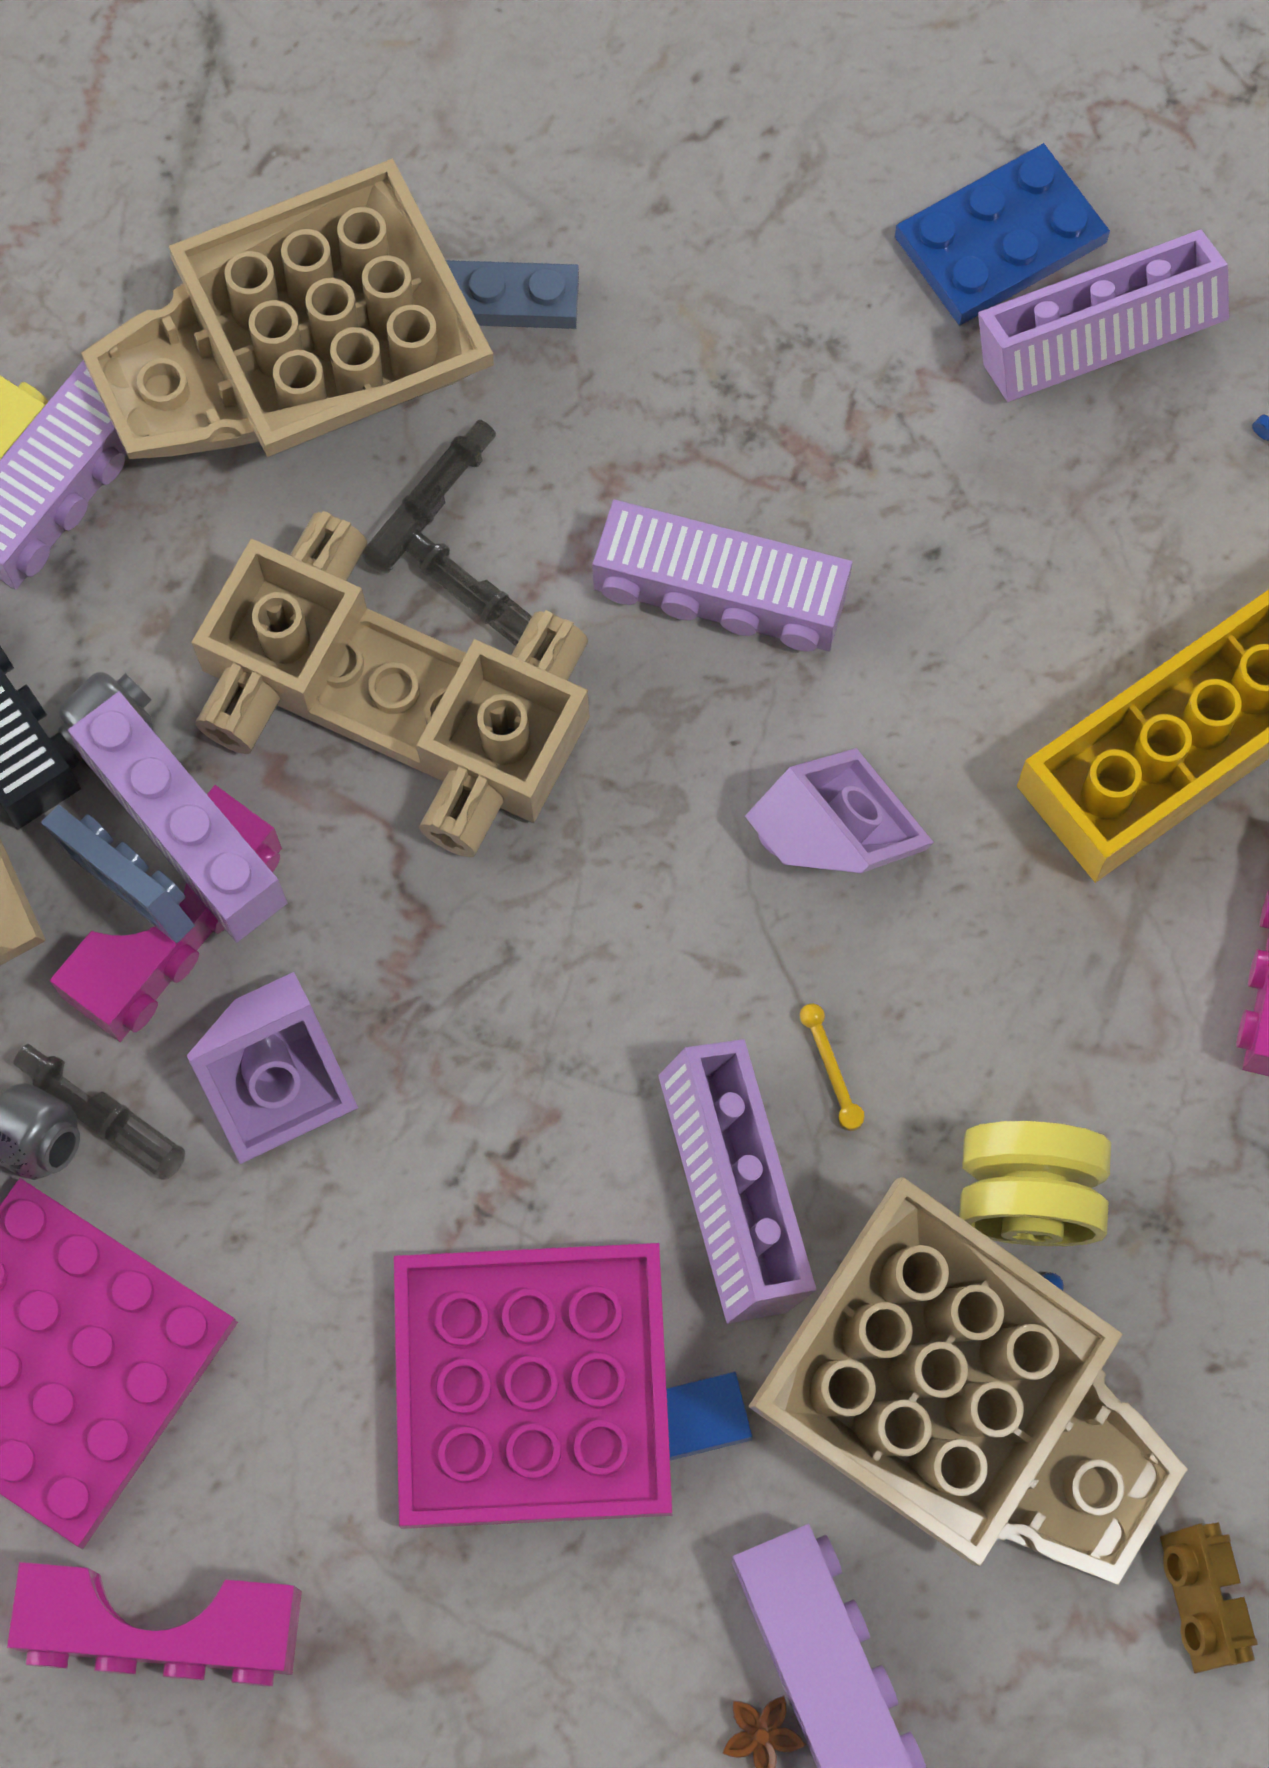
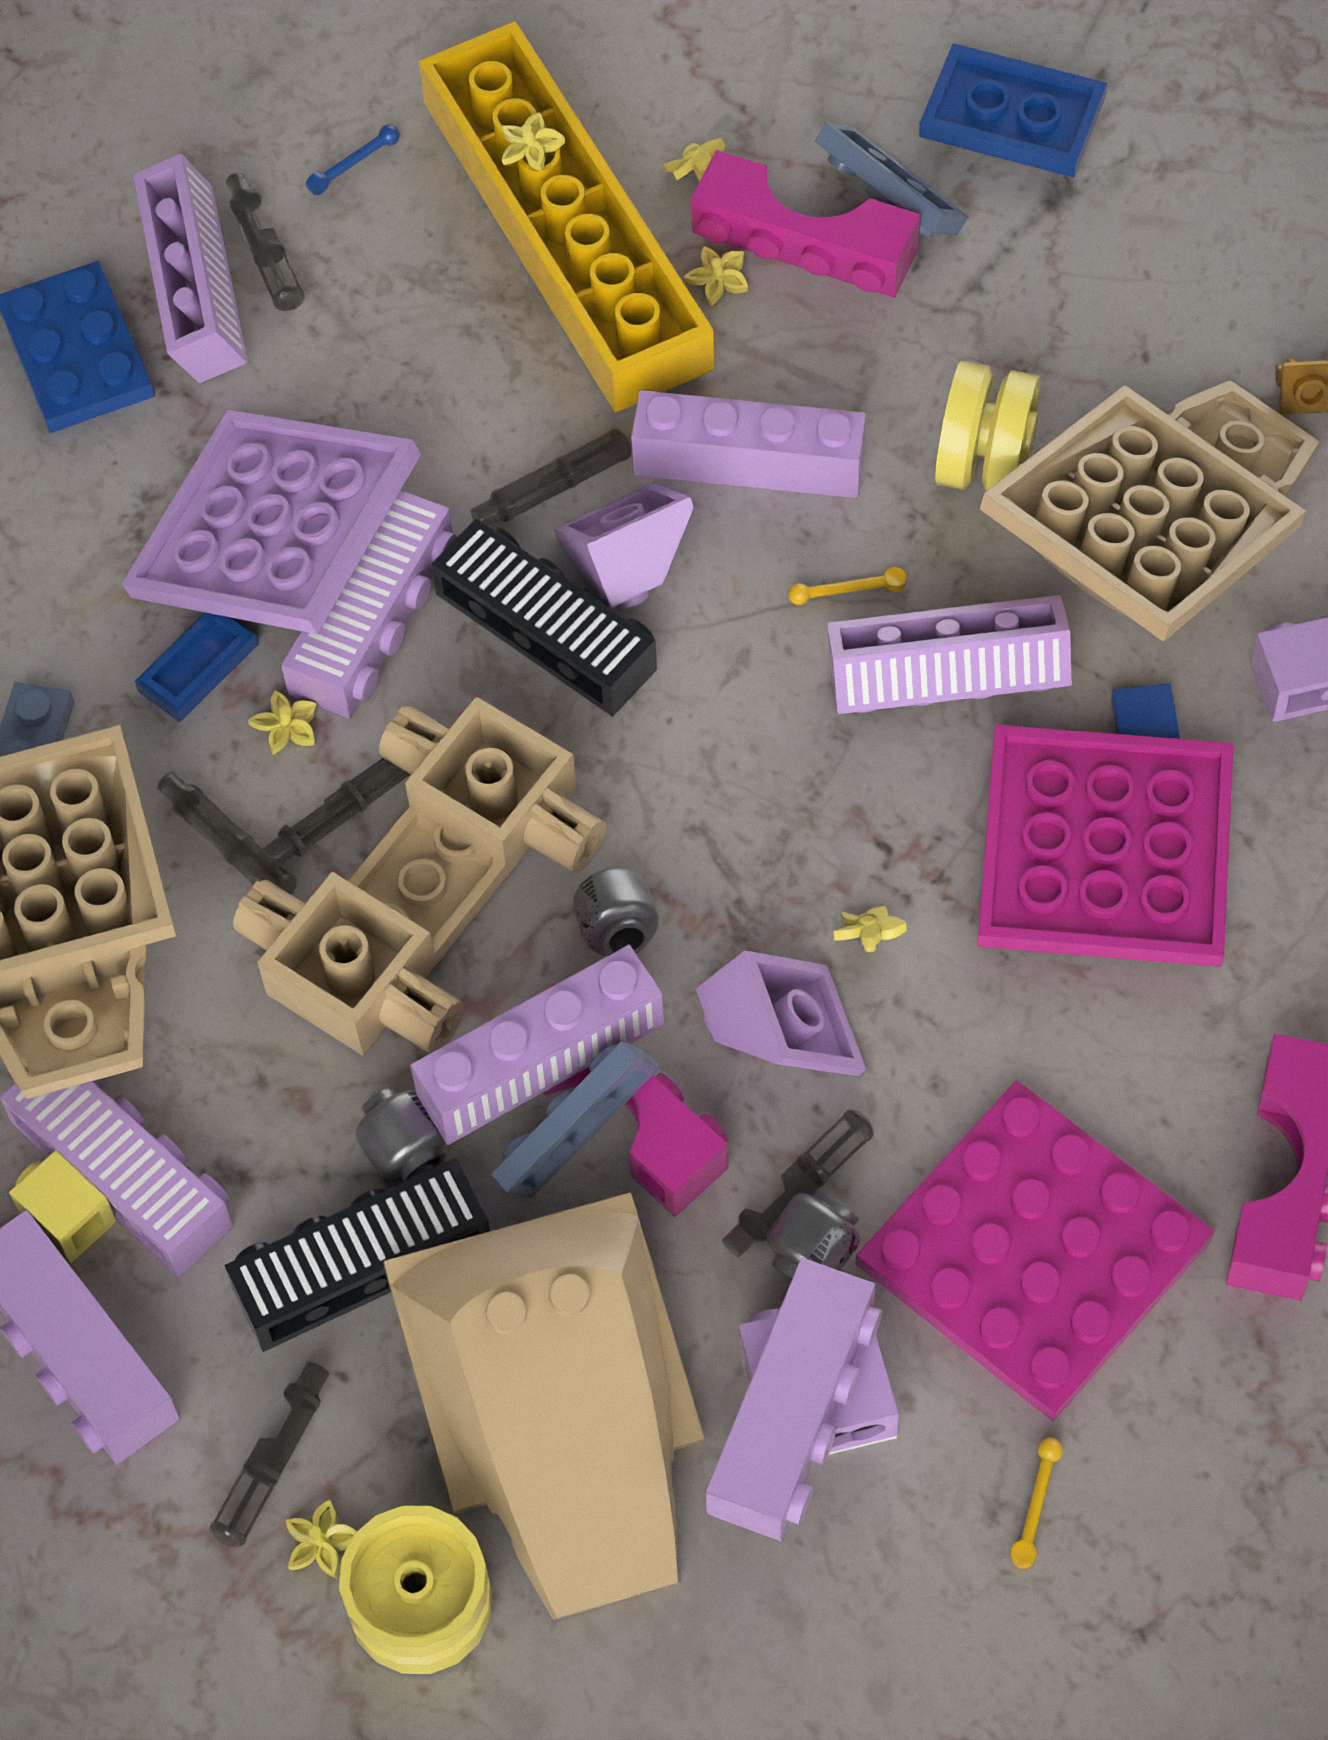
camera: 80 degrees left, 10 degrees down
none -> lavender plate [121,410,421,634]
none -> blue tile [135,612,258,722]
none -> clear smoke piece [226,172,305,311]
none -> light yellow plant [248,690,317,755]
none -> black brick [431,518,657,717]
none -> clear smoke piece [470,429,631,526]
none -> flat silver head [573,867,659,956]
none -> lavender brick [631,390,866,499]
none -> light yellow plant [683,246,749,307]
none -> light yellow plant [833,906,907,952]

